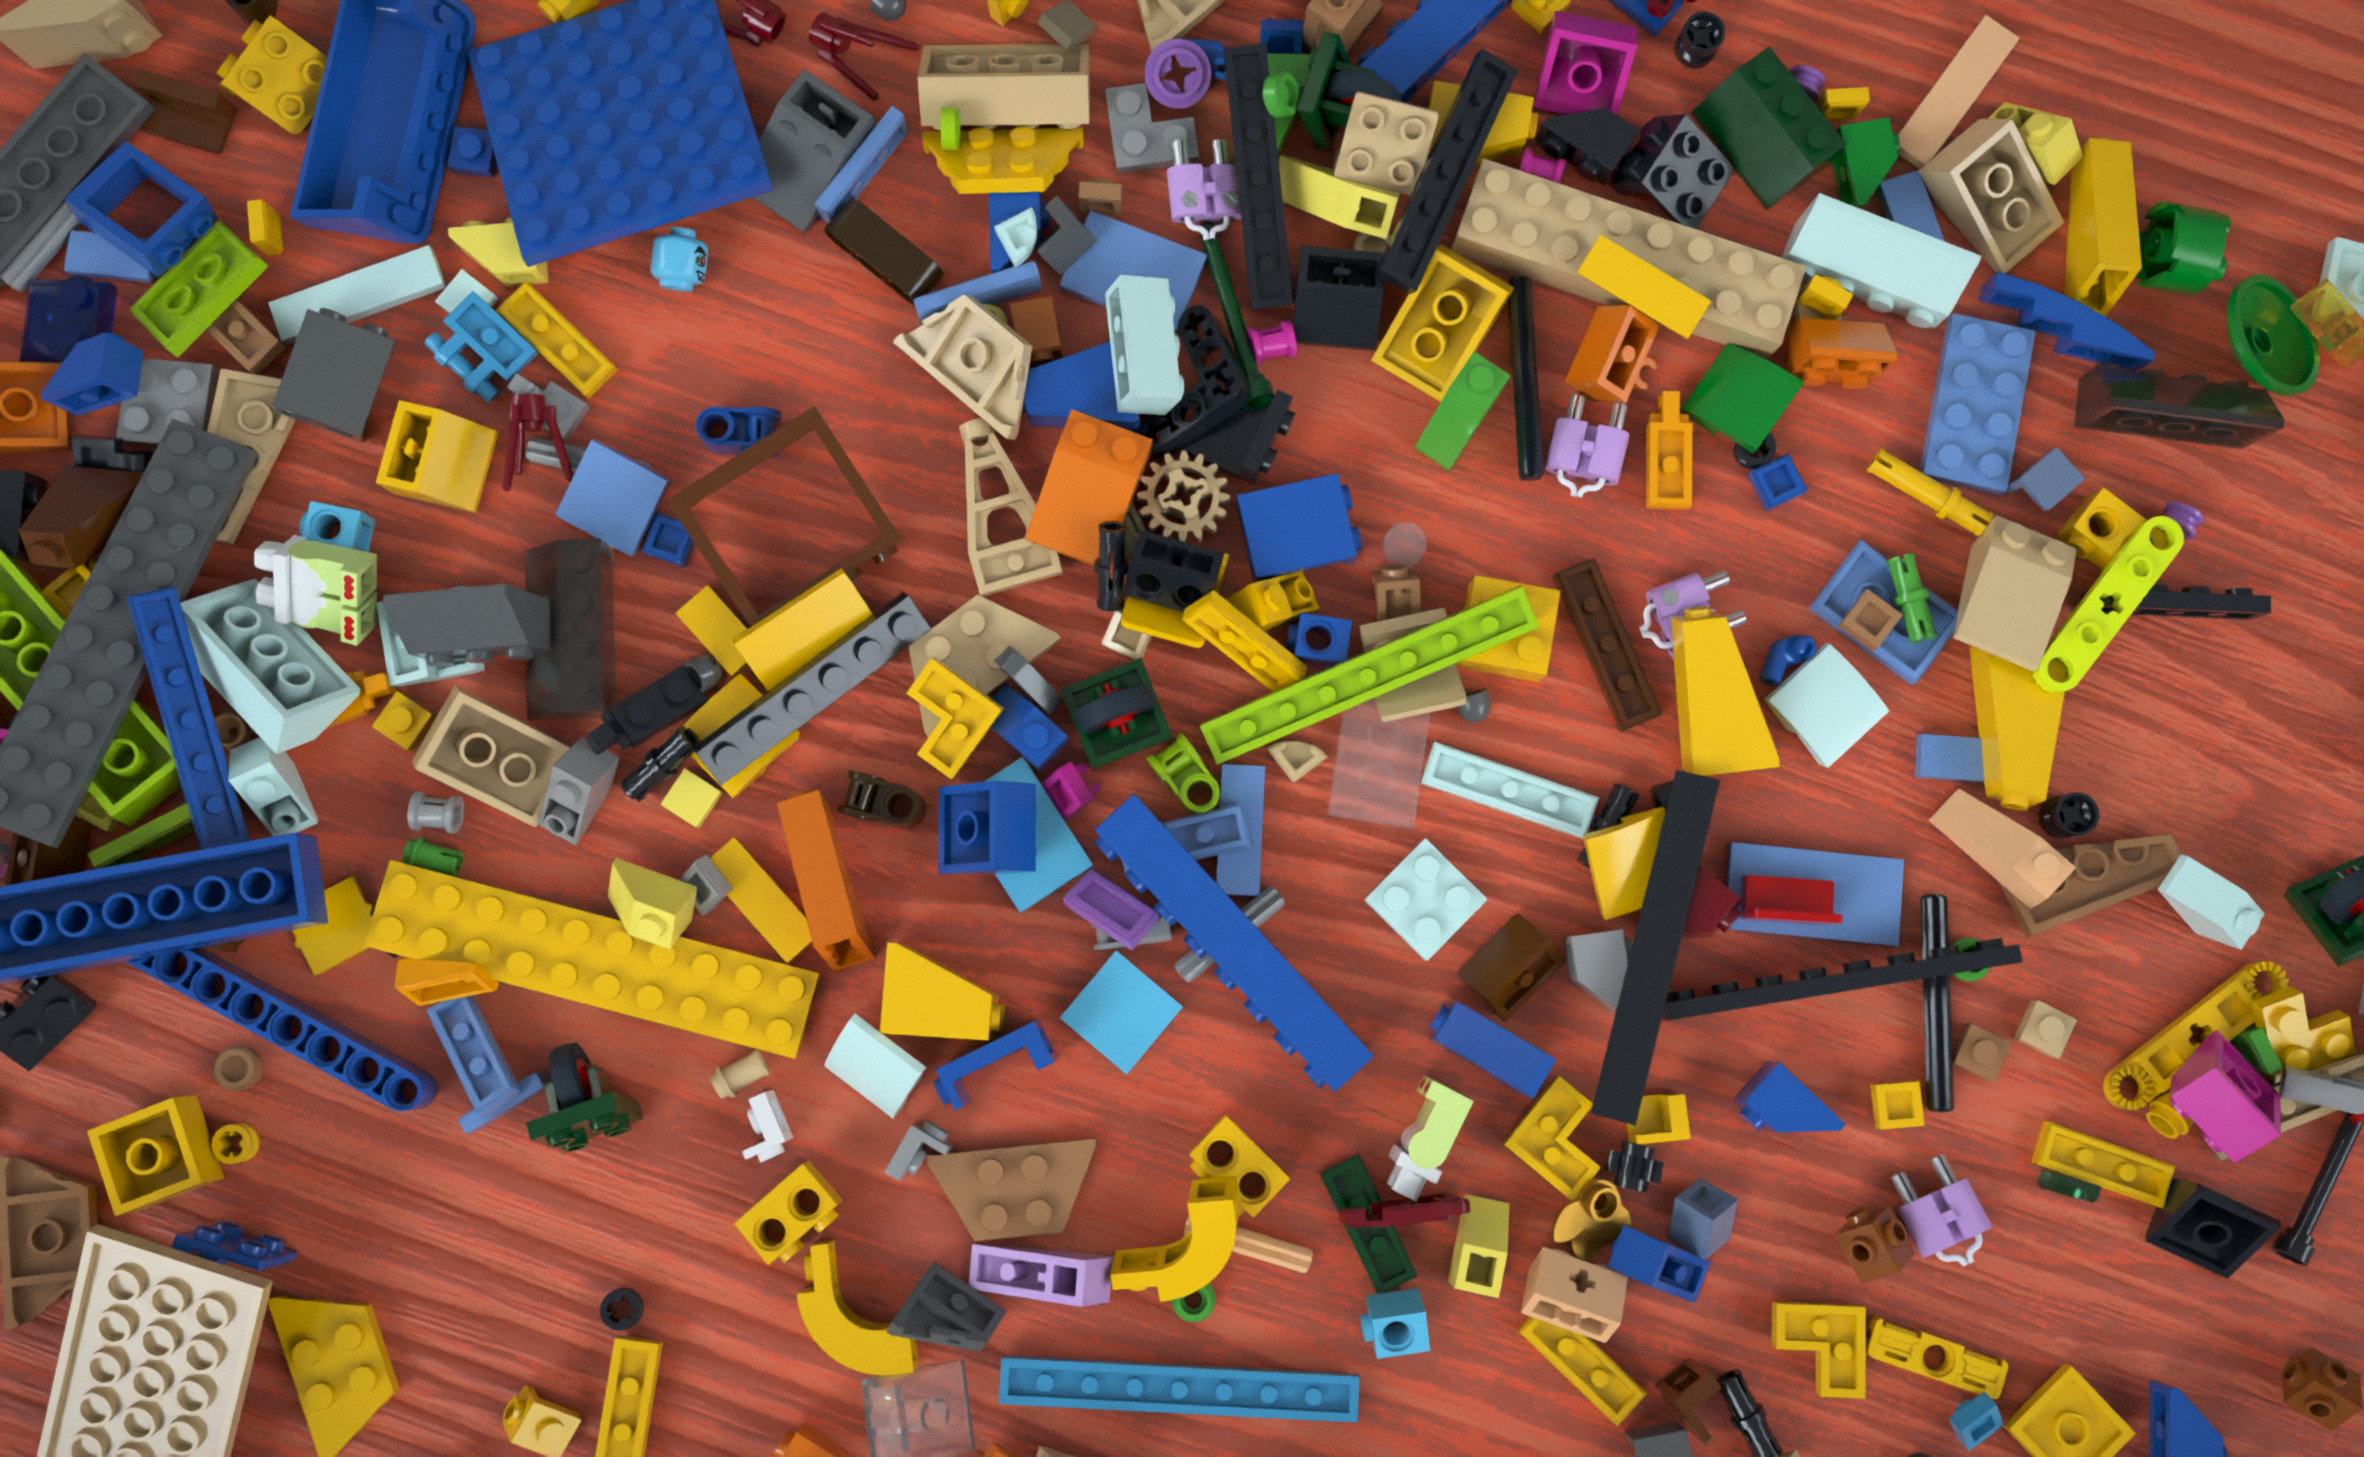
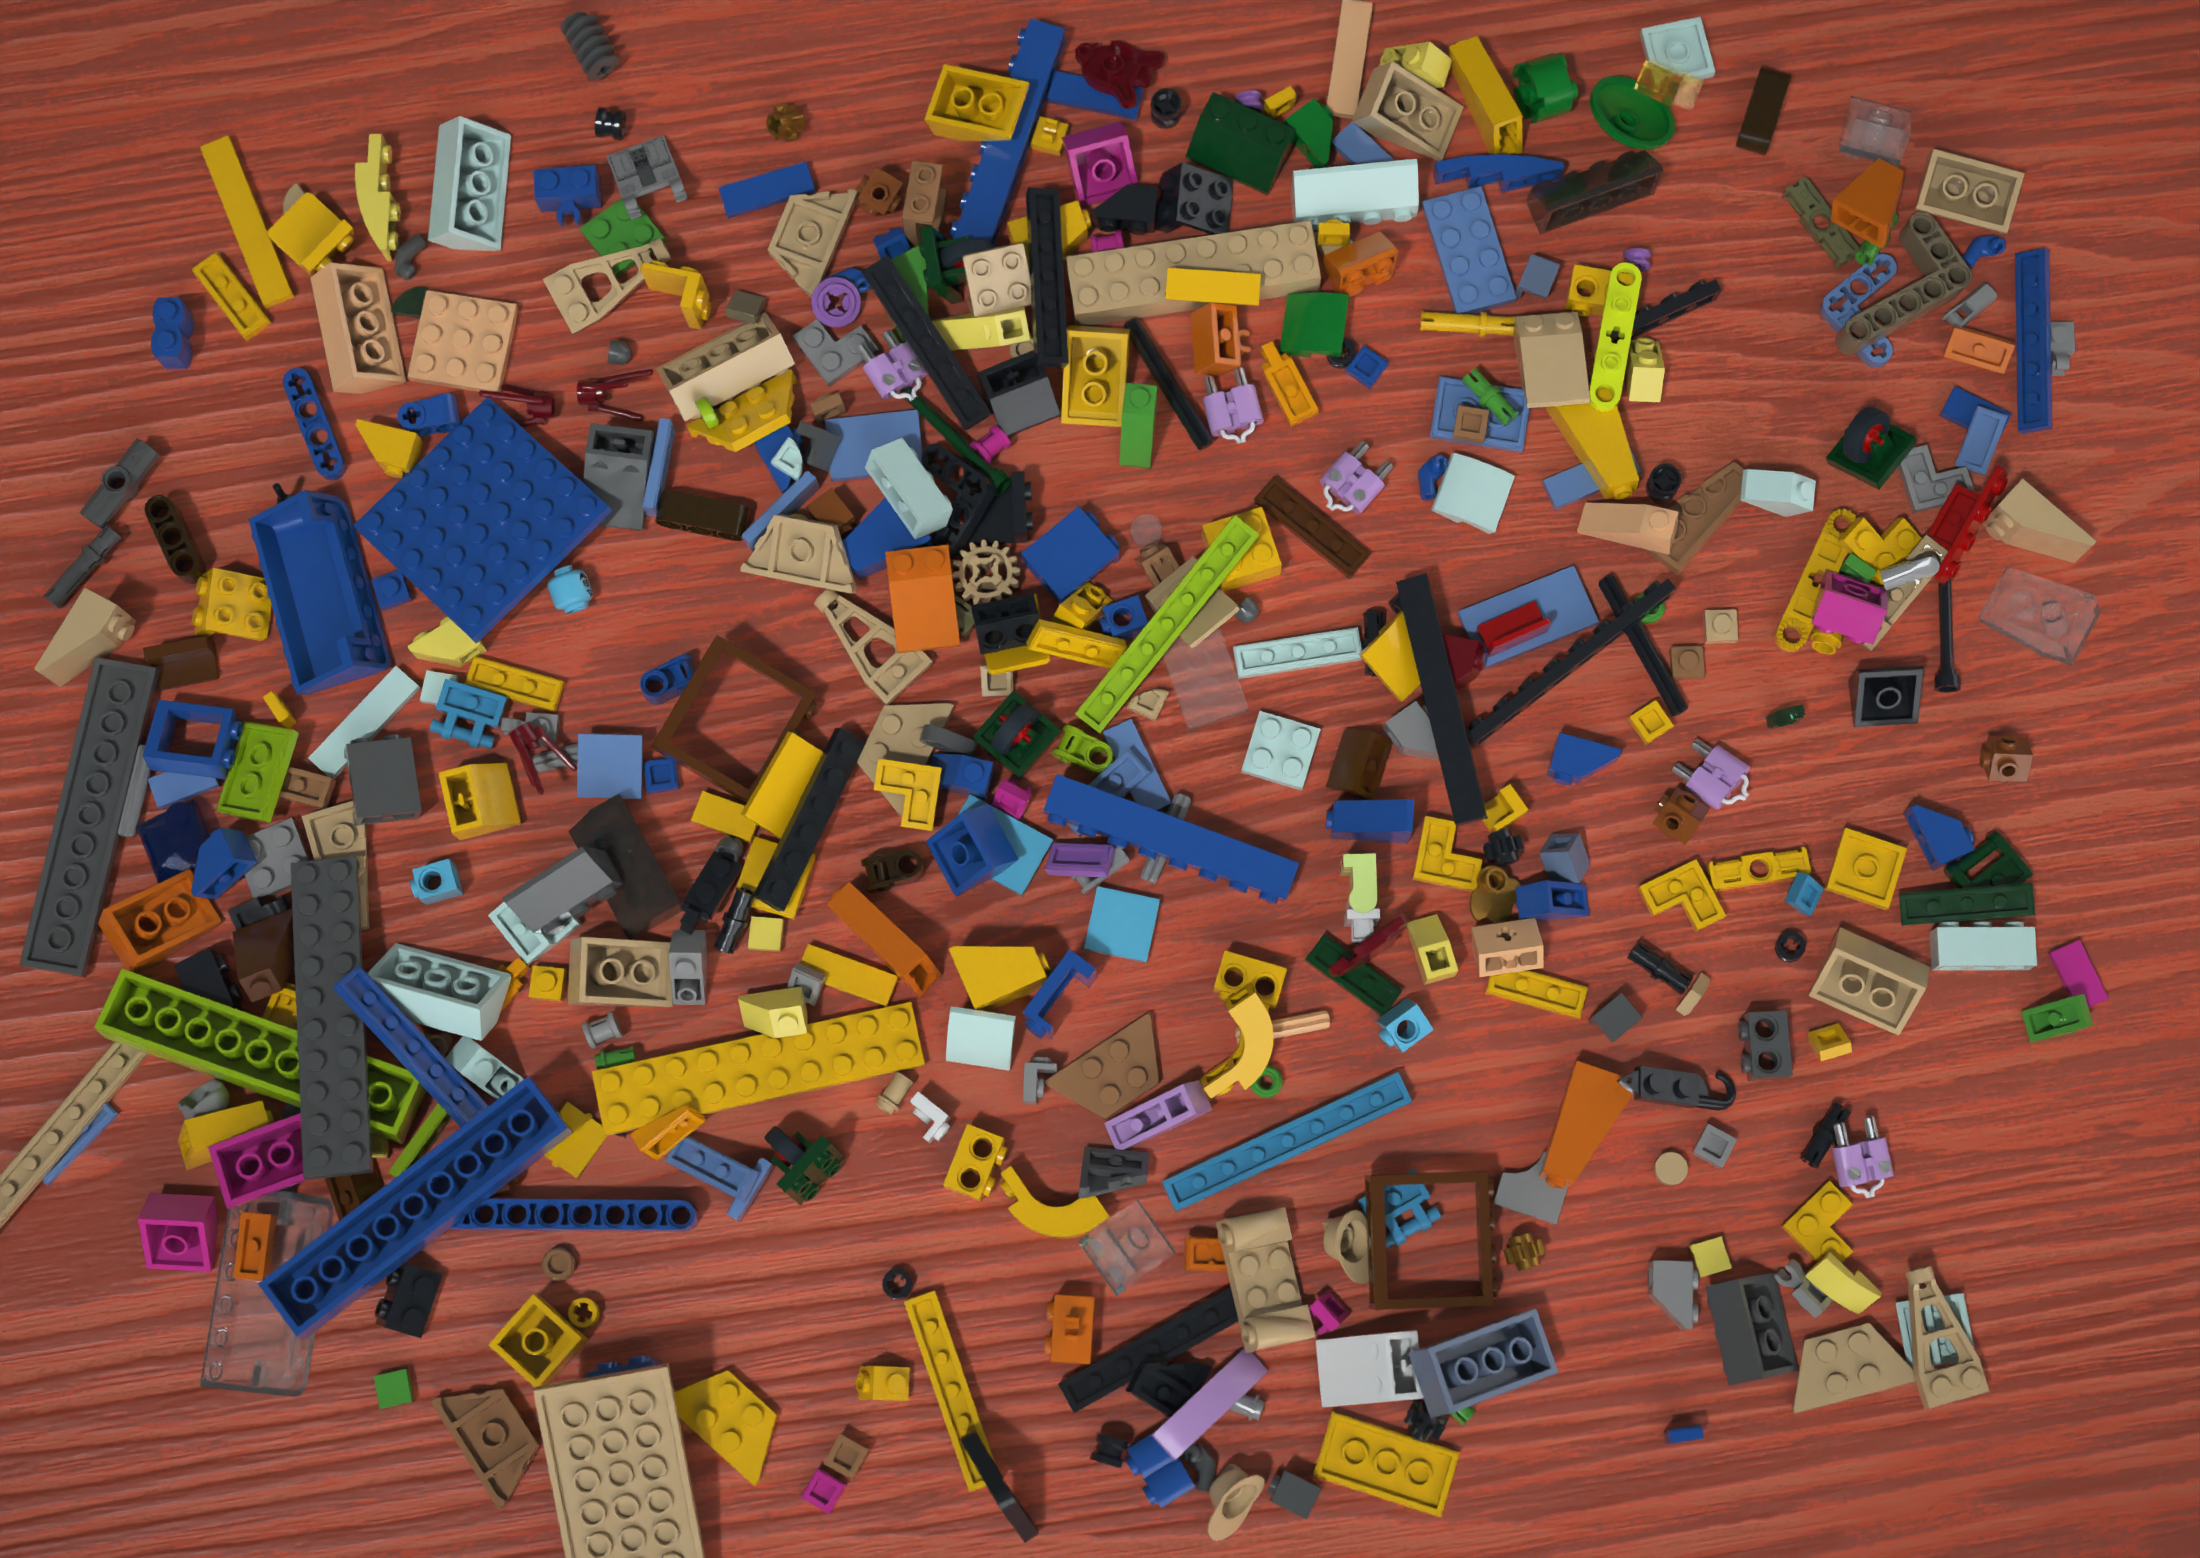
camera: 20 degrees left, 5 degrees down
hips [254,535,377,646] -> none
black pin [1094,521,1129,611] -> none
bright green tile [1263,72,1300,118] -> none
reddish brown panel [1654,1358,1722,1446] -> none
yellow slope [1671,606,1780,776] -> none
yellow tile [2031,1121,2176,1208] -> none
none -> light yellow slope [1626,337,1665,402]

